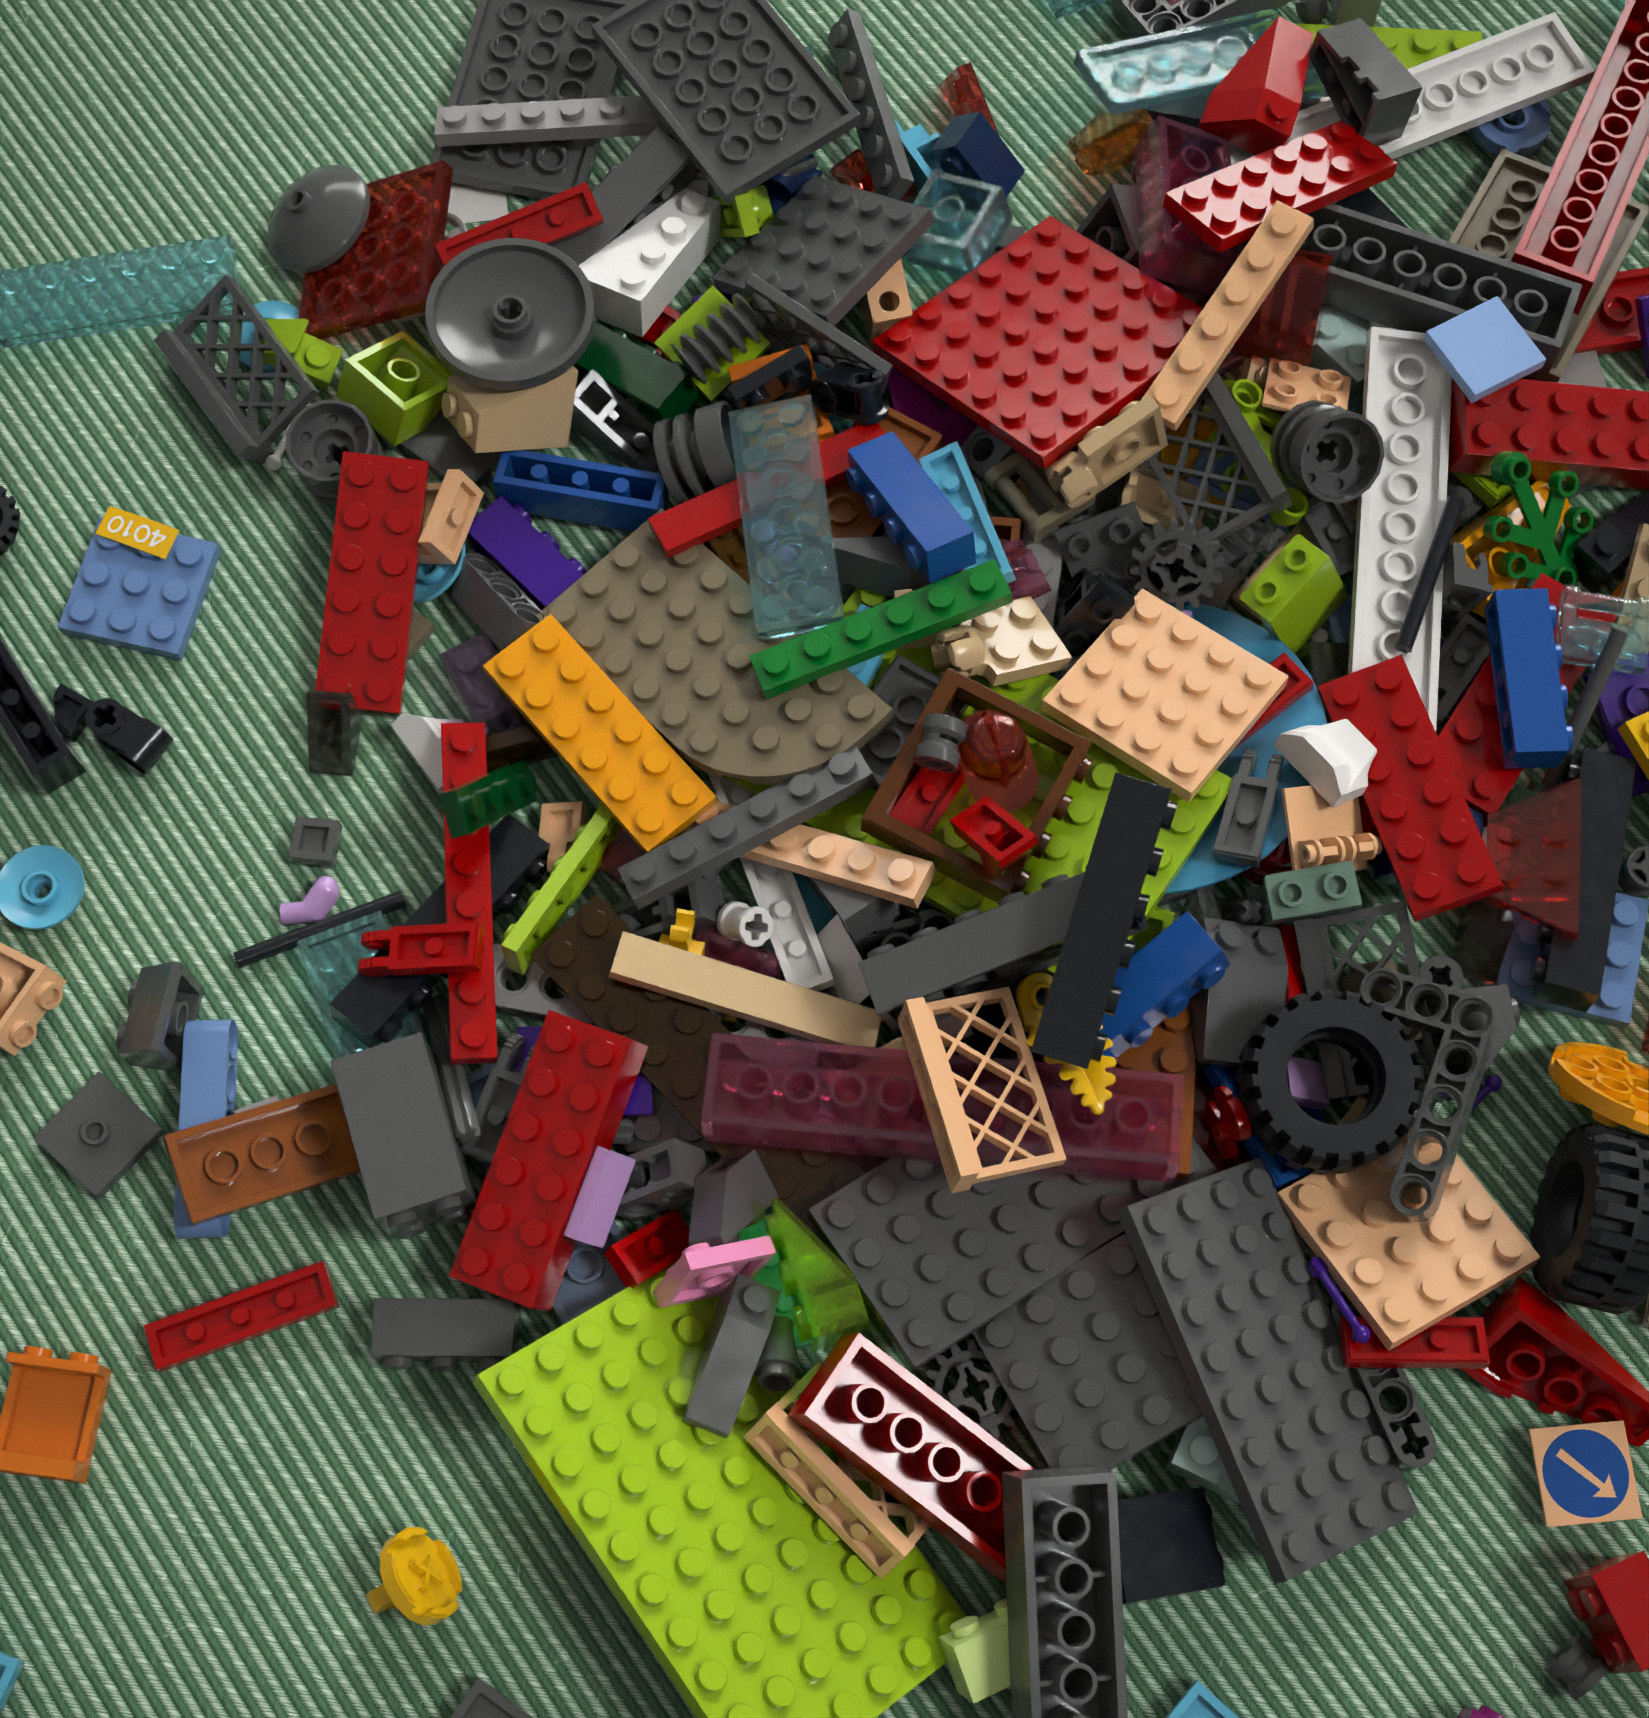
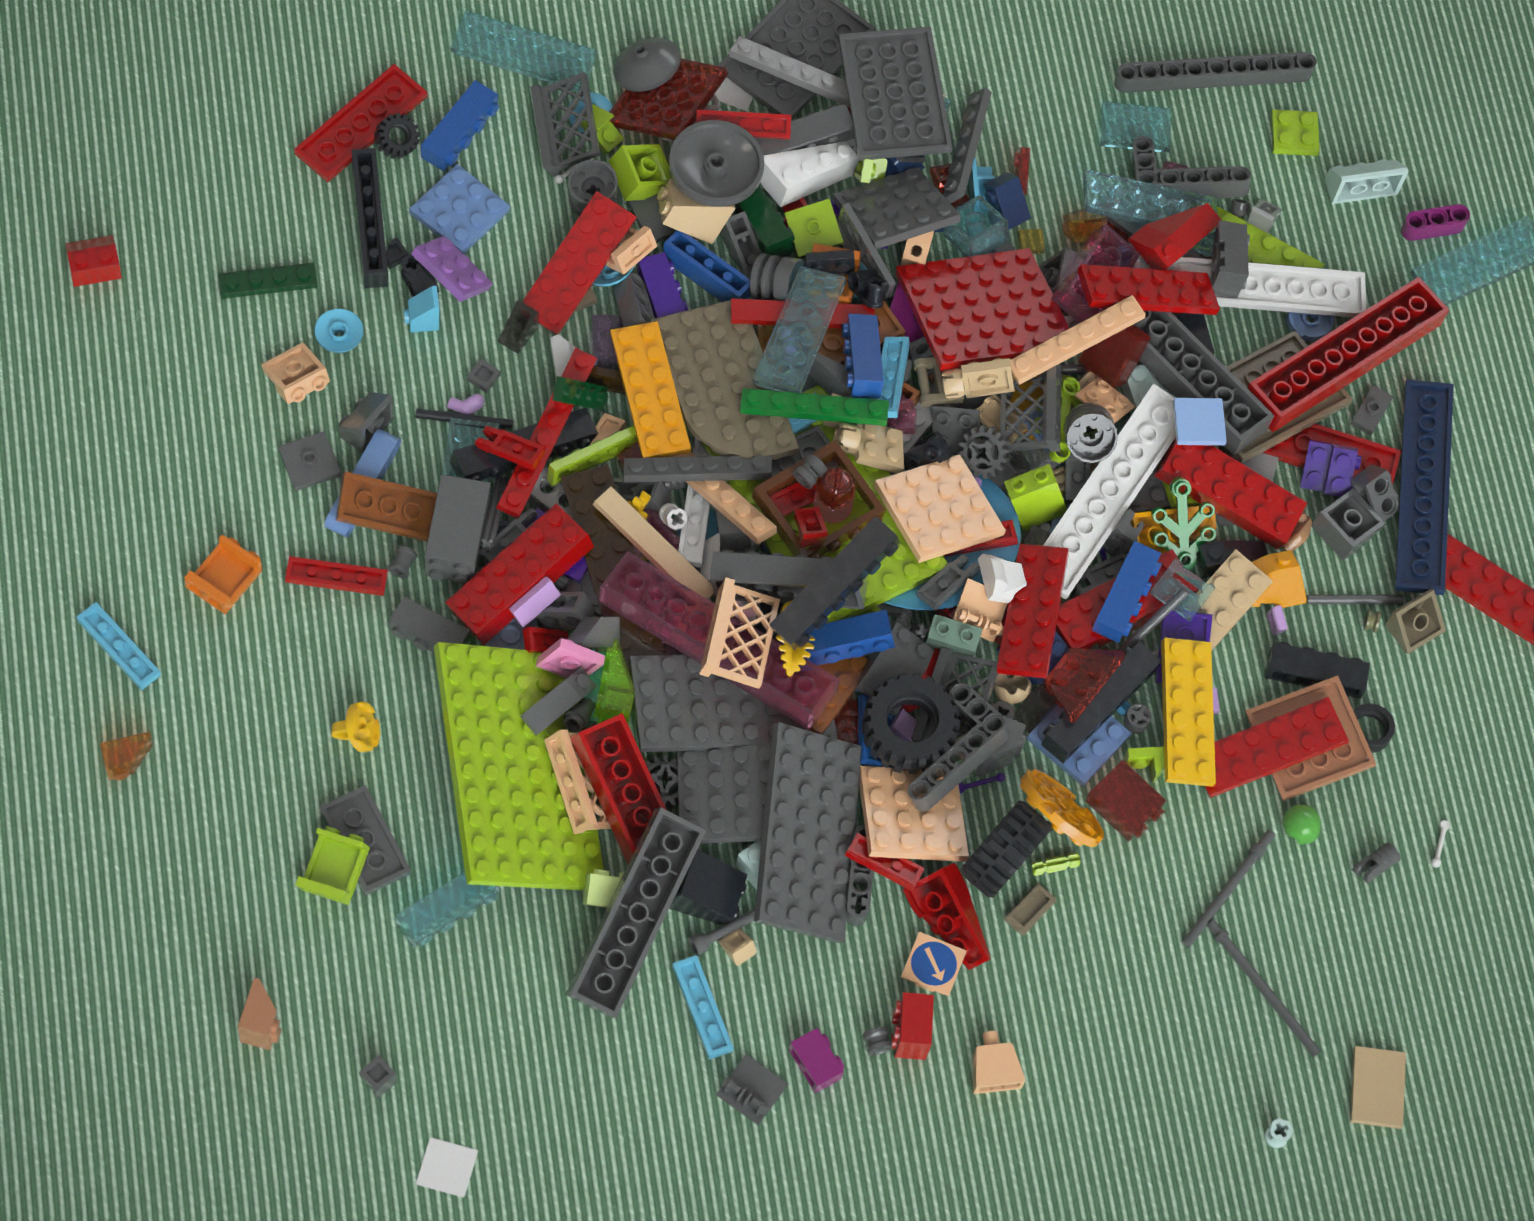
camera: 15 degrees right, 5 degrees down
yellow sticker [95,506,180,560] -> none
dark grey piece [671,293,763,384] -> none
red piece [1205,1085,1251,1160] -> none
dark purple hinge [1307,1257,1370,1343] -> none
black bar [1395,495,1465,653] -> none
none -> dark grey bush [388,546,417,578]
none -> medium azure slope [404,286,439,333]
none -> medium lavender plate [411,236,493,302]
none -> blue brick [421,80,499,172]
none -> dark grey piece [688,909,755,956]
none -> tan slope [718,928,757,966]
none -> tan hair [993,674,1032,704]
none -> clear yellow tile [1018,229,1045,254]

